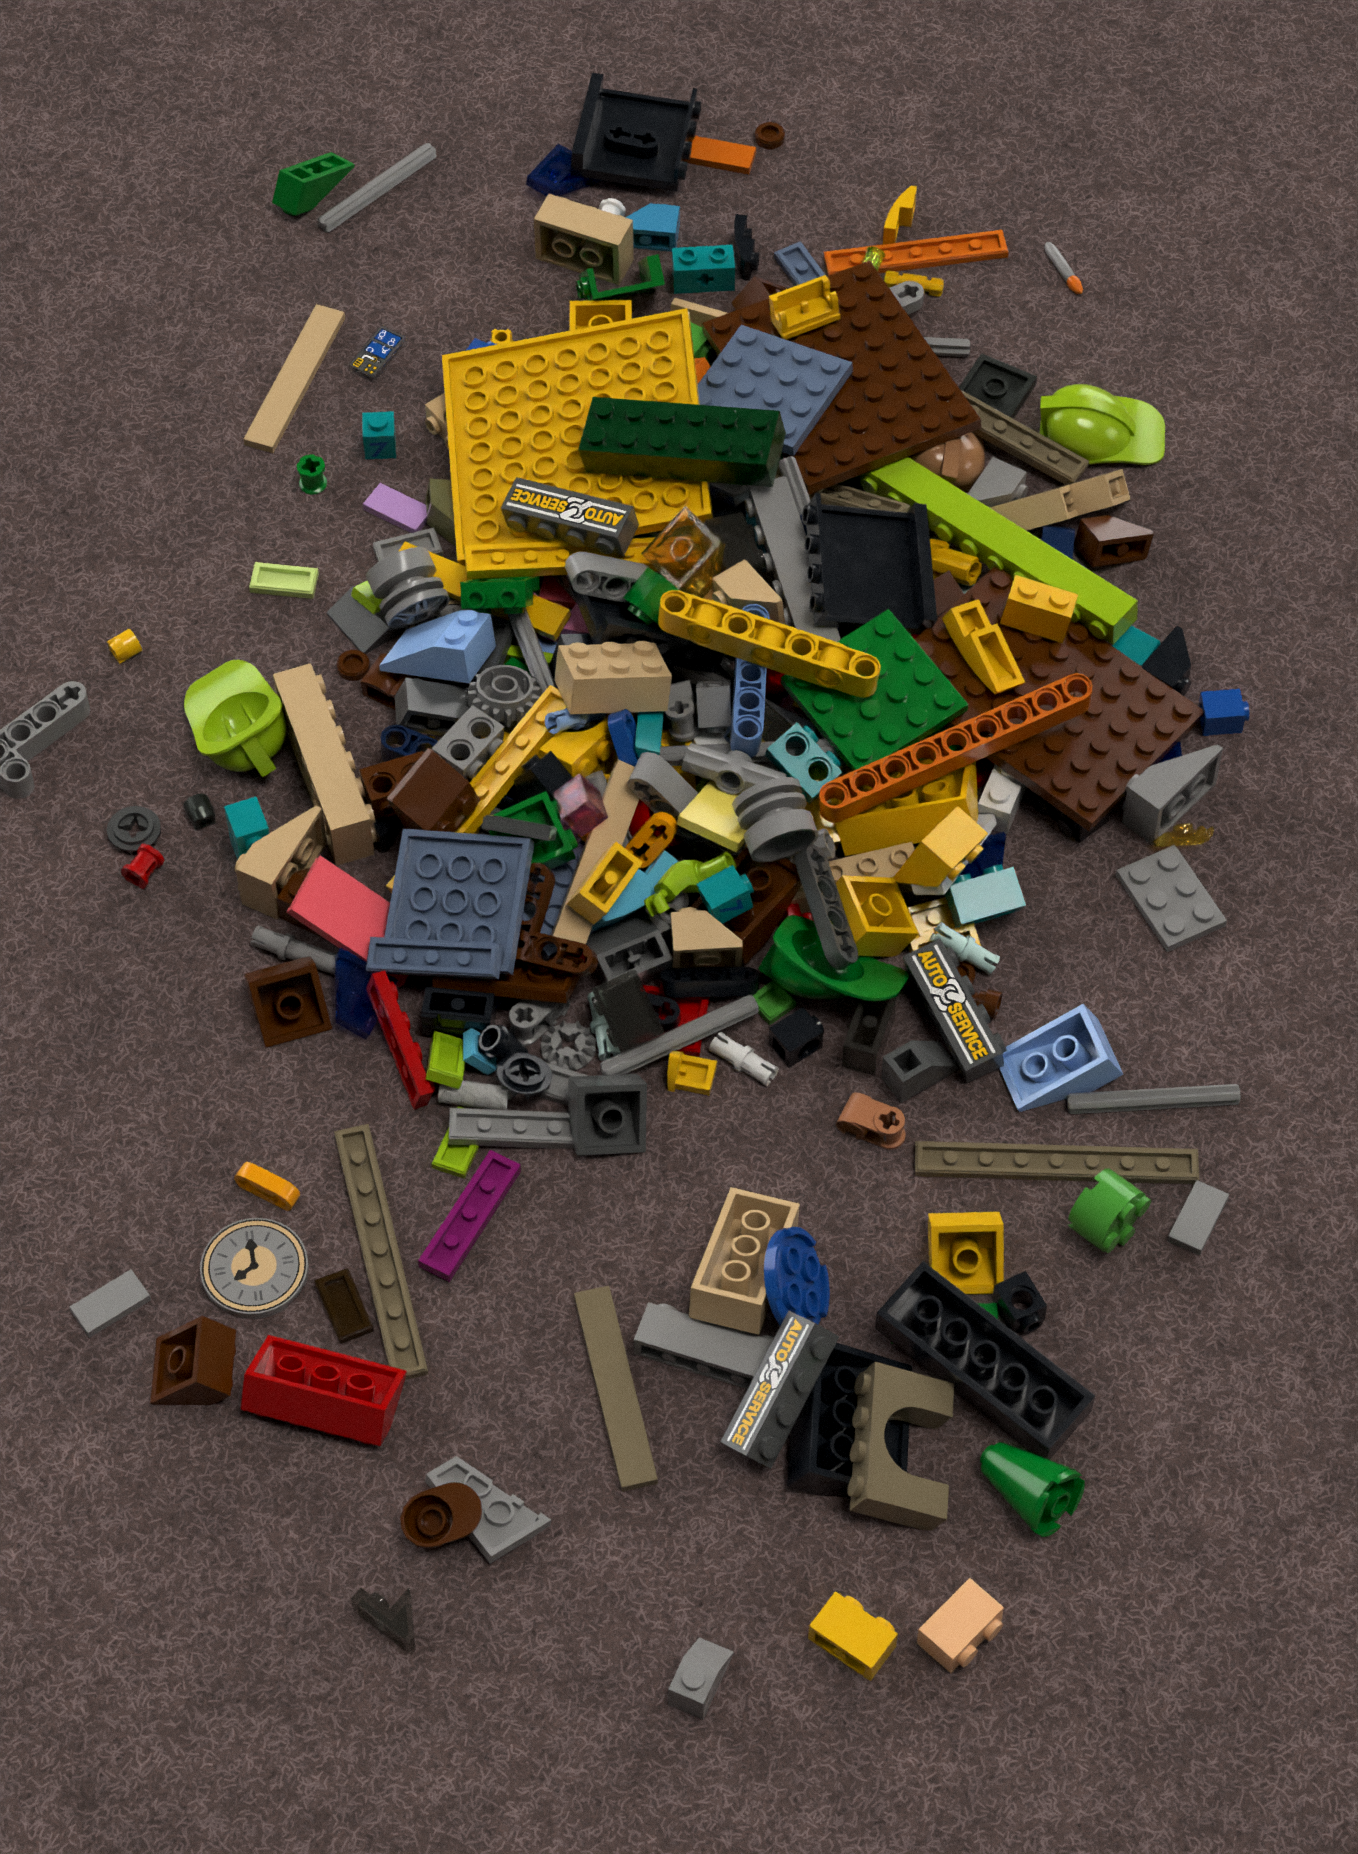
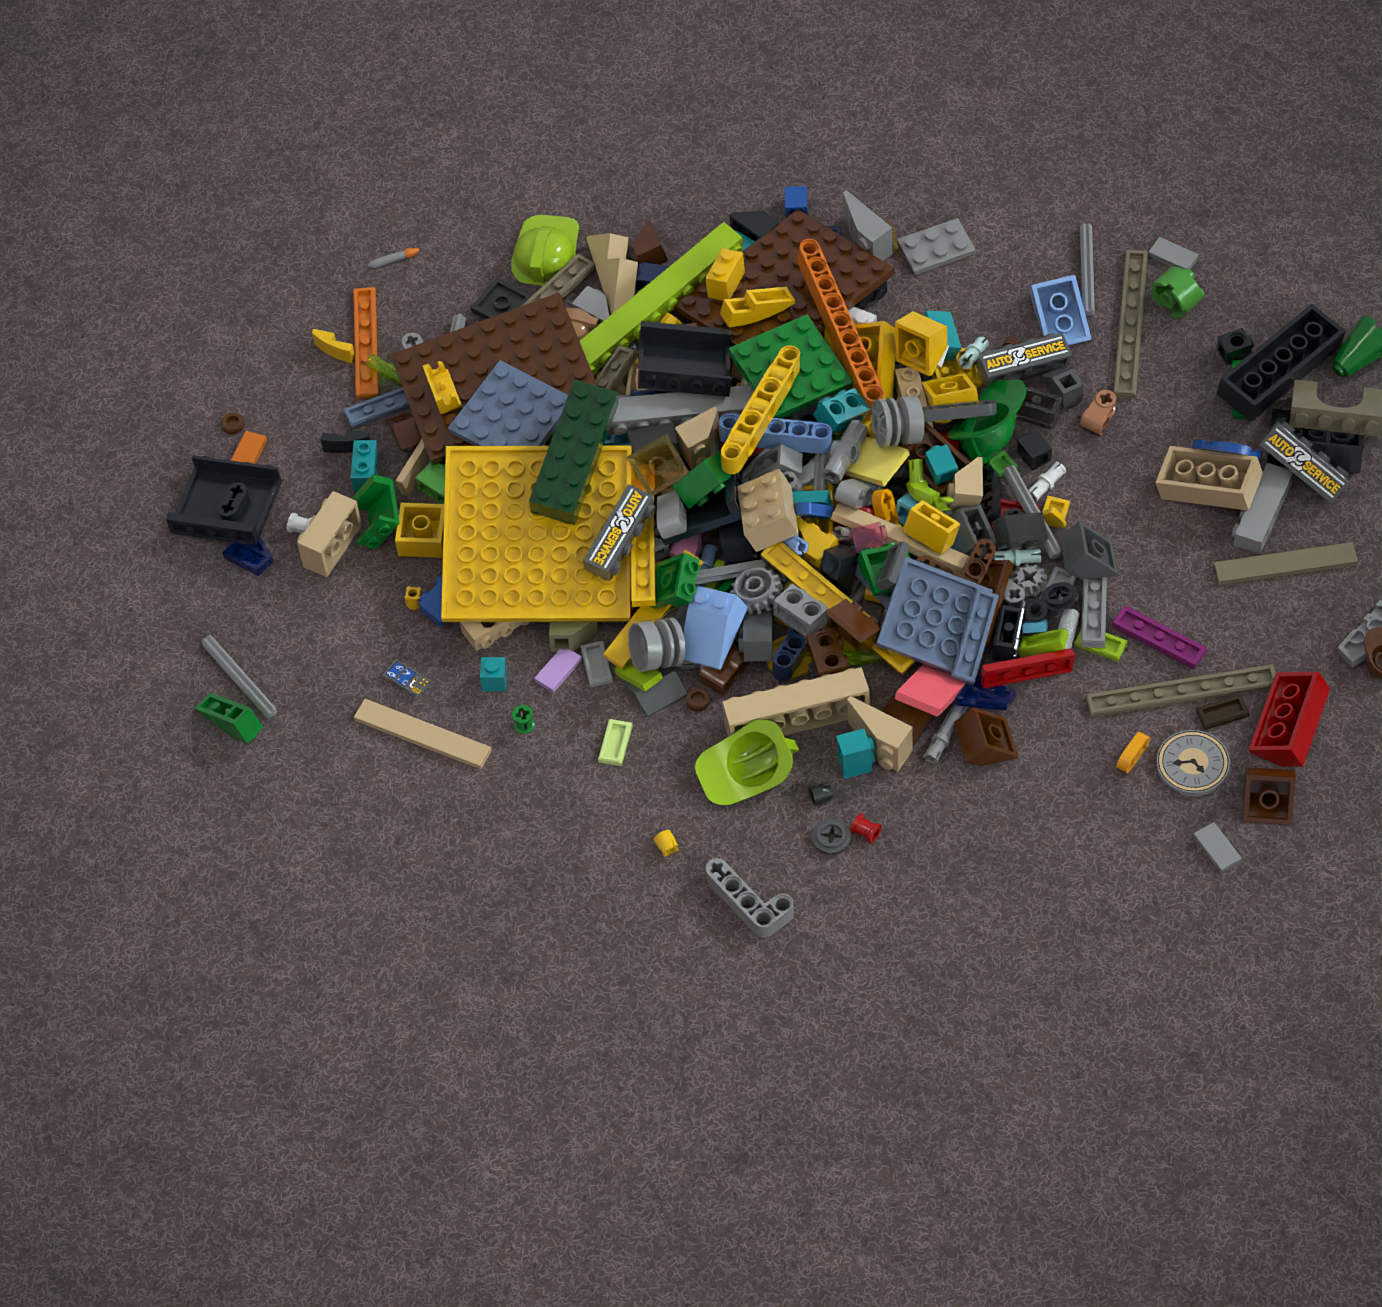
camera: 80 degrees left, 0 degrees up
dark azure slope [625,203,680,252] -> none
yellow axle [884,271,944,297] -> none
yellow slope [928,1212,1004,1294] -> none

